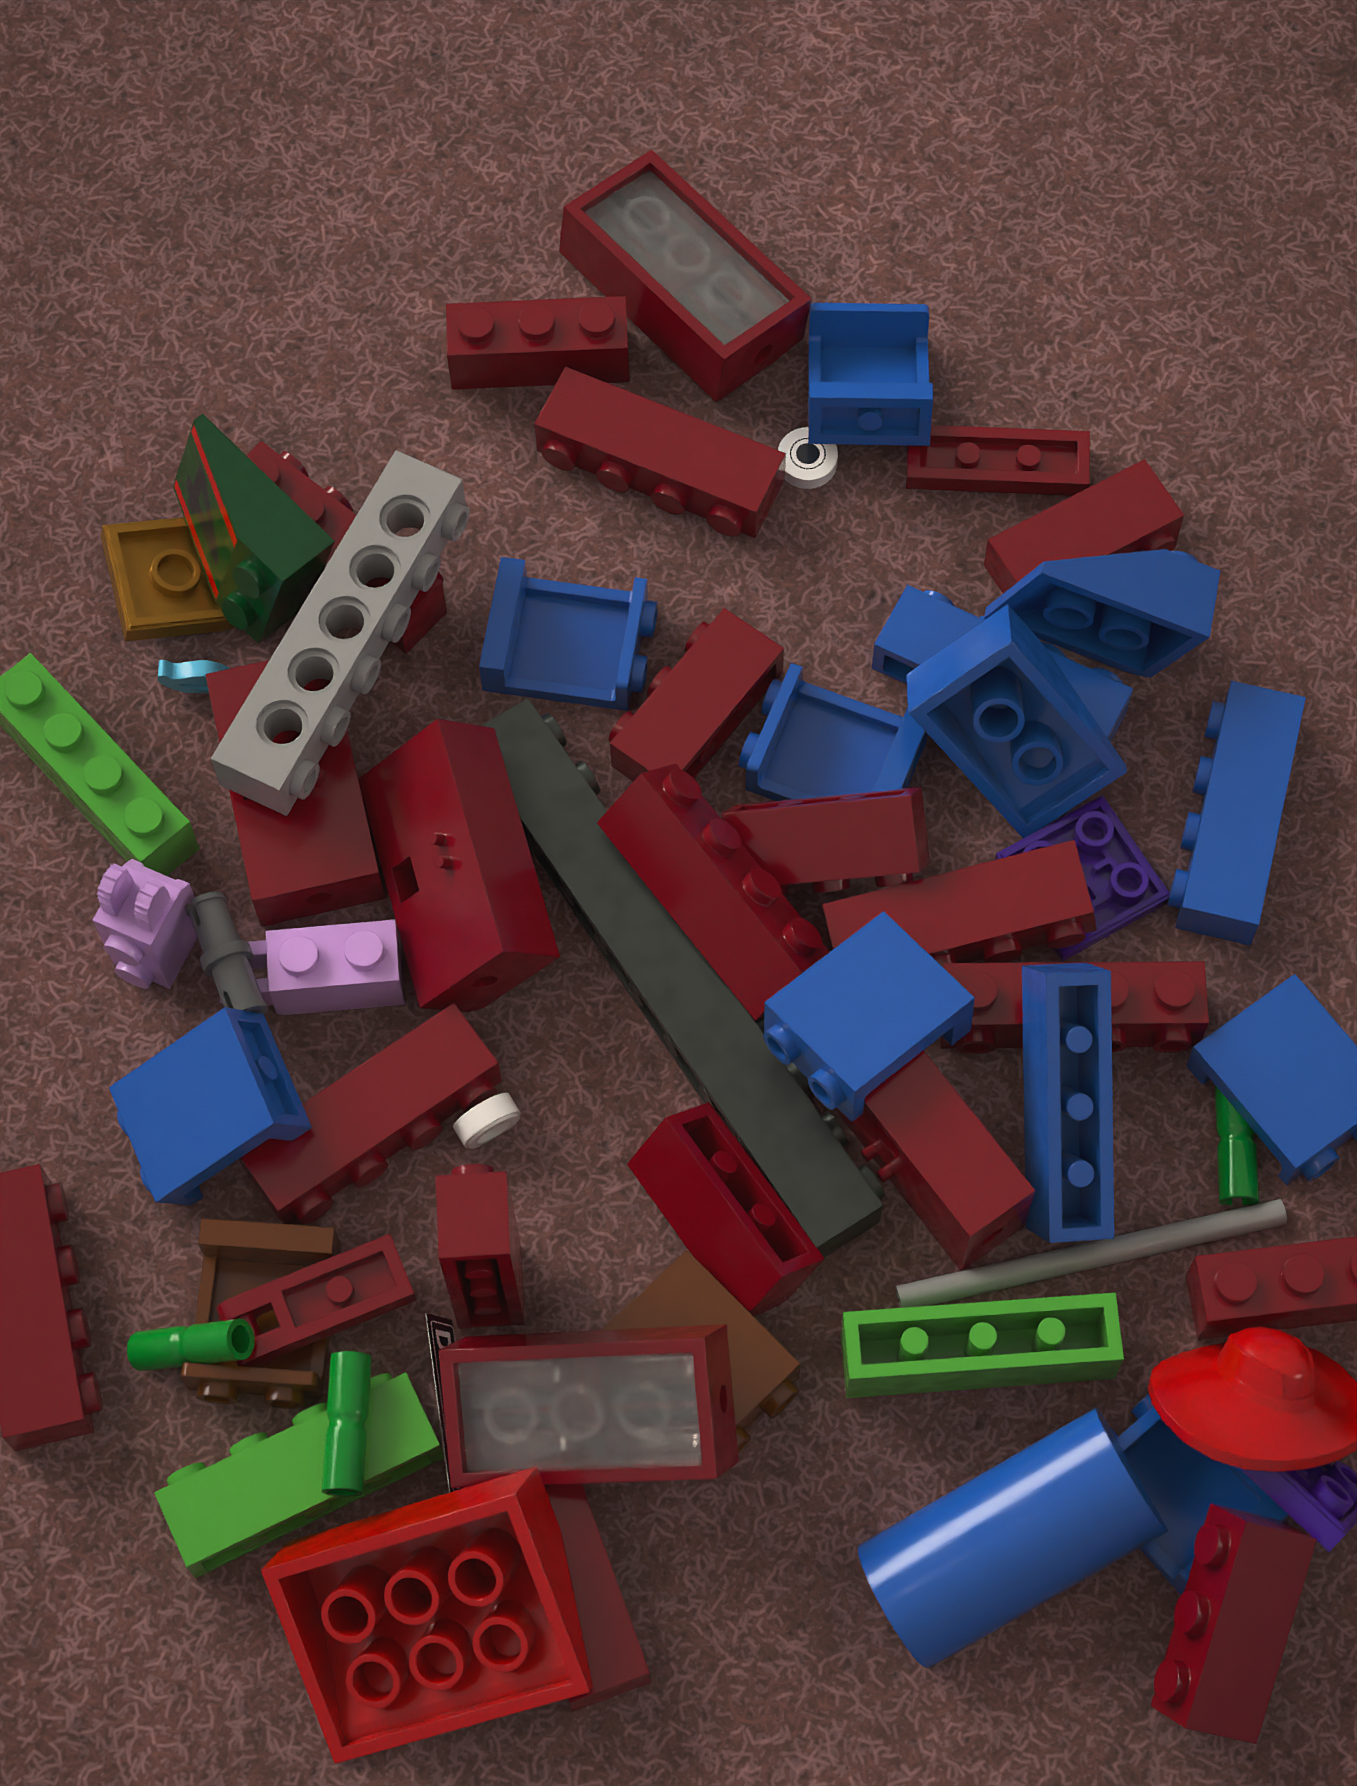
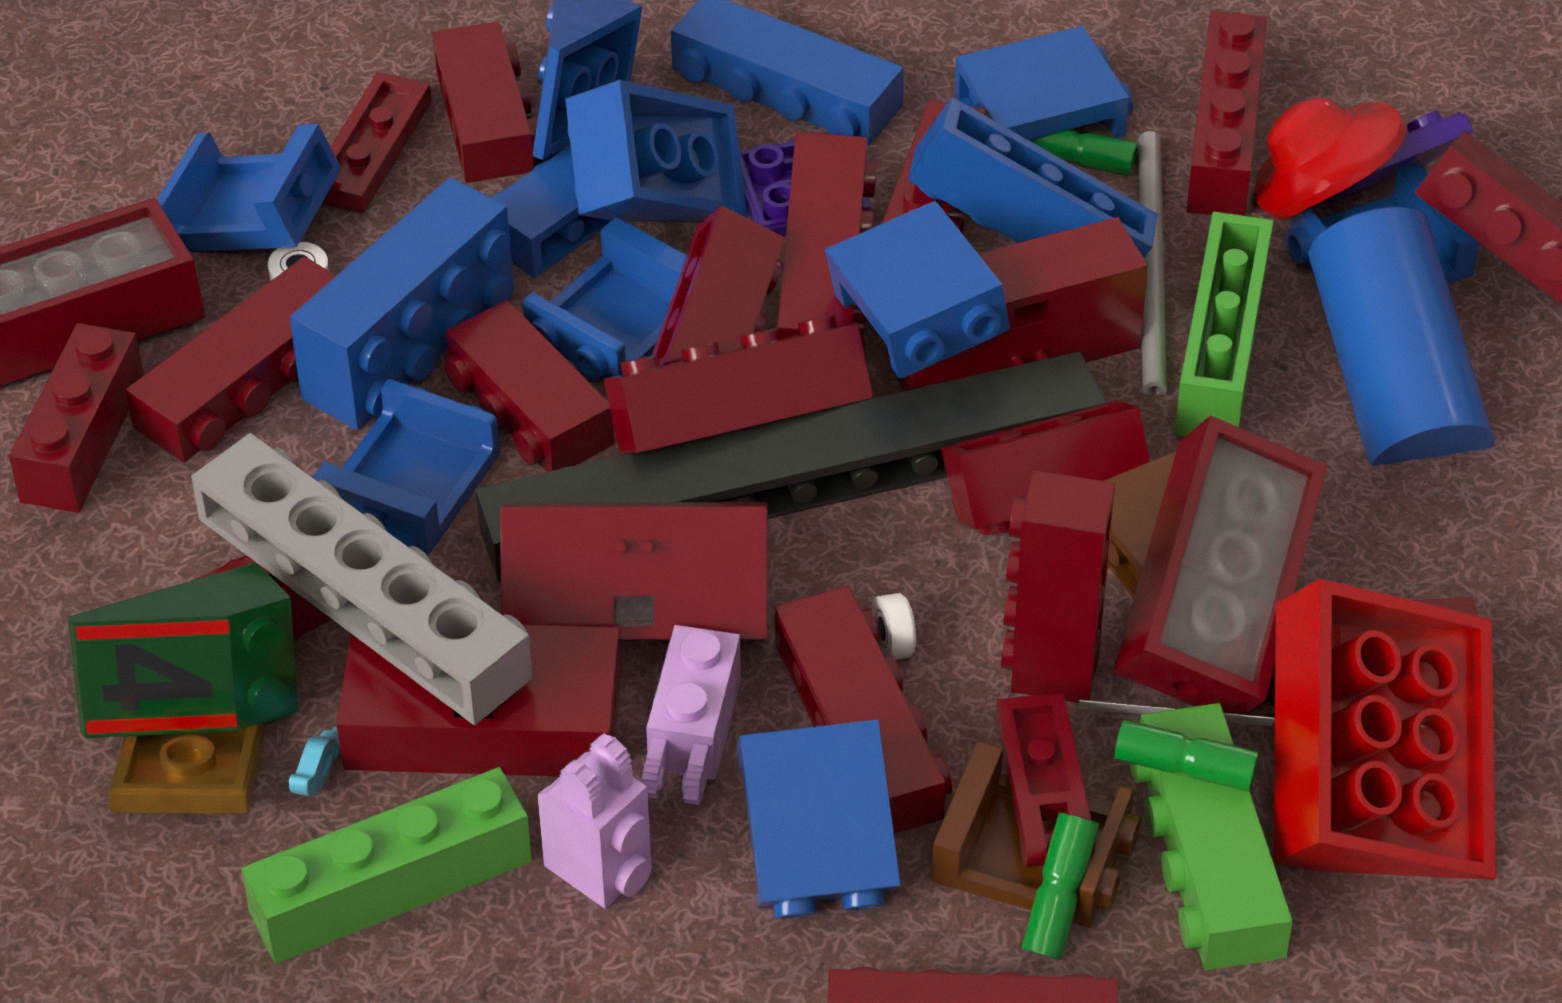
camera: 75 degrees left, 20 degrees down
dark grey pin [185,891,269,1014] -> none
none -> blue brick [289,177,514,431]

